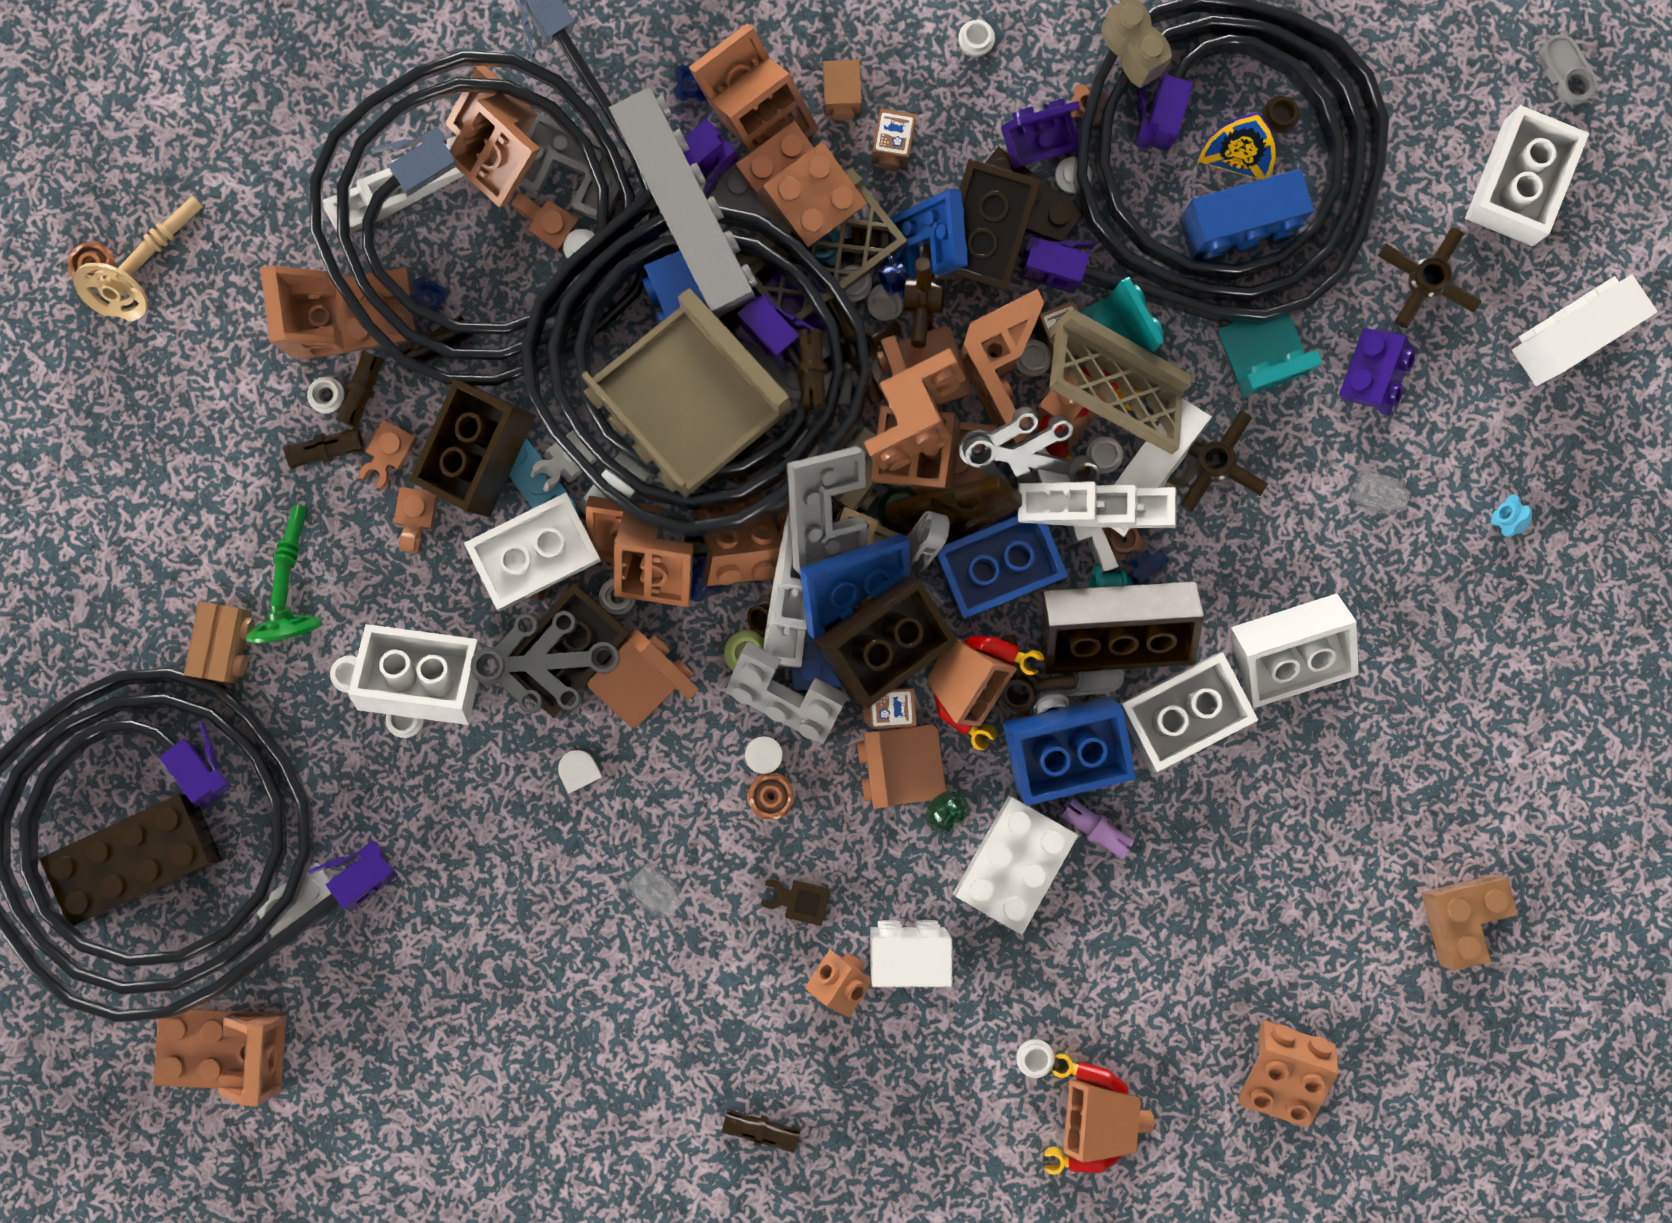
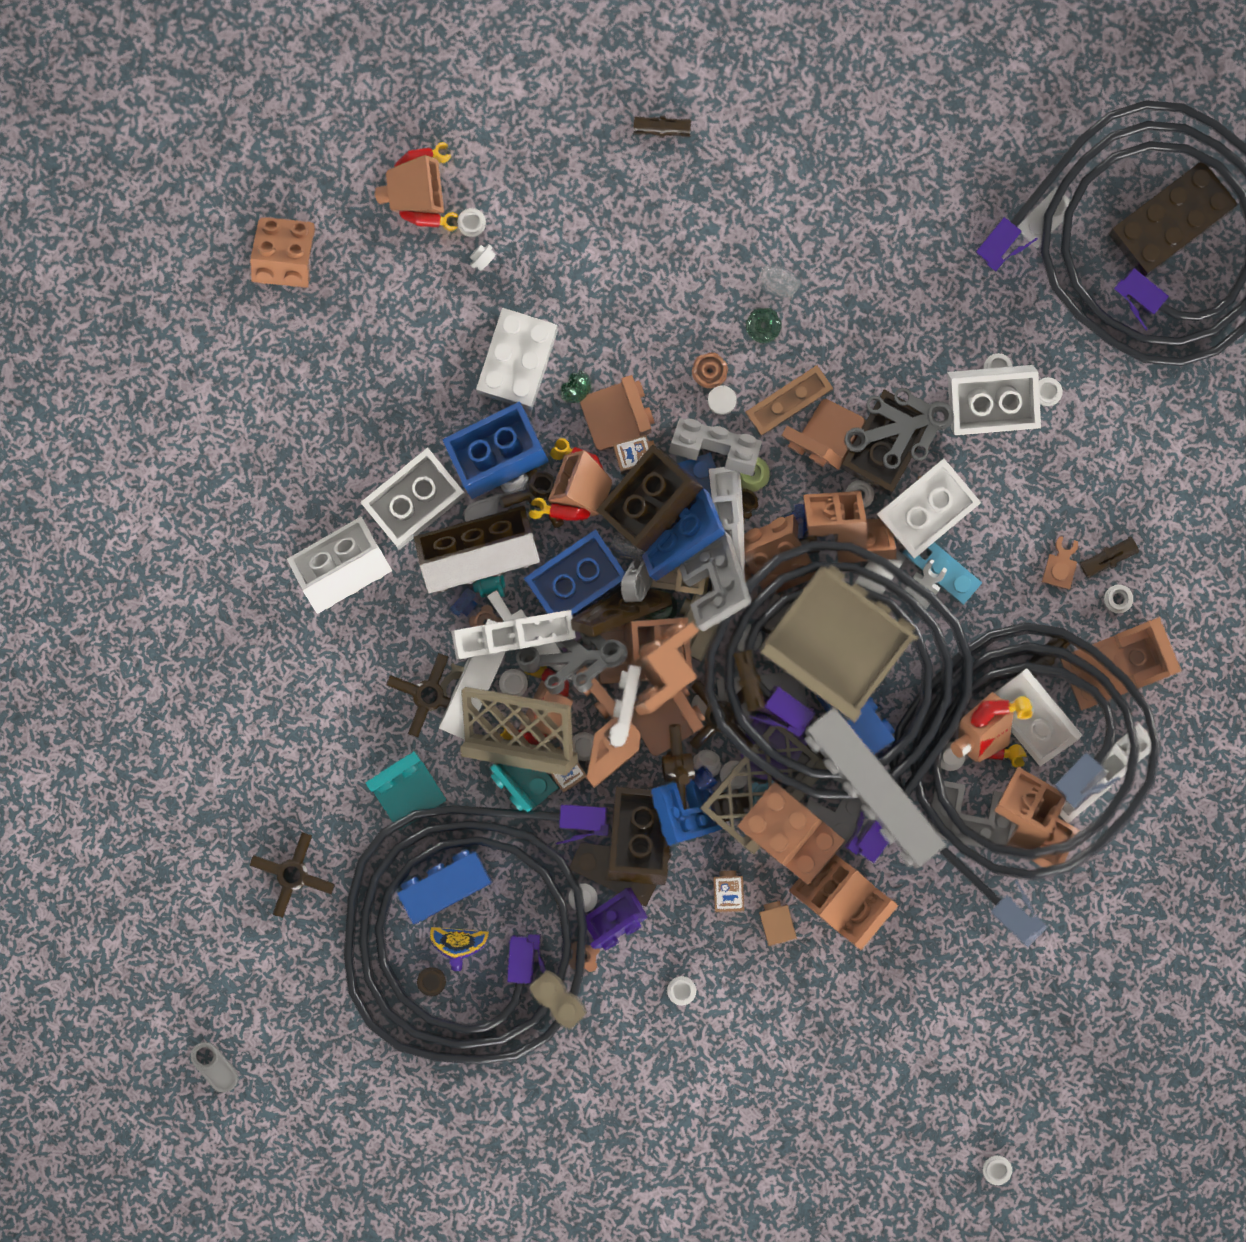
camera: 170 degrees right, 0 degrees up
nougat bracket [153,1009,287,1106] -> none
medium nougat brick [184,601,255,684] -> none
green dish [245,505,323,643] -> none
dark brown pin [336,351,385,428] -> none
nougat plate [394,487,438,554] -> none
clear blue plate [409,277,448,313] -> none
dark brown brick [409,378,536,517] -> none
nougat plate [511,192,579,252] -> none
white tile [558,750,603,794] -> none
clear blue plate [673,64,707,102] -> none
dark brown plate [761,879,830,926] -> none
nougat brick [805,950,872,1018] -> none
white brick [870,920,952,987] -> none
lavender pin [1058,797,1134,859] -> none
dark purple bracket [1339,327,1415,416] -> none
clear brick [1350,471,1410,516] -> none
medium nougat brick [1421,875,1518,971] -> none
white brick [1465,105,1589,246] -> none
medium azure plate [1491,494,1532,537] -> none
white brick [1512,274,1658,386] -> none
none -> white plate [470,244,496,271]
none -> white hinge [609,665,641,748]
none -> medium nougat plate [745,365,833,436]
none -> clear green plate [746,308,782,343]
none -> torso [950,692,1033,767]
none -> white plate [994,668,1082,767]

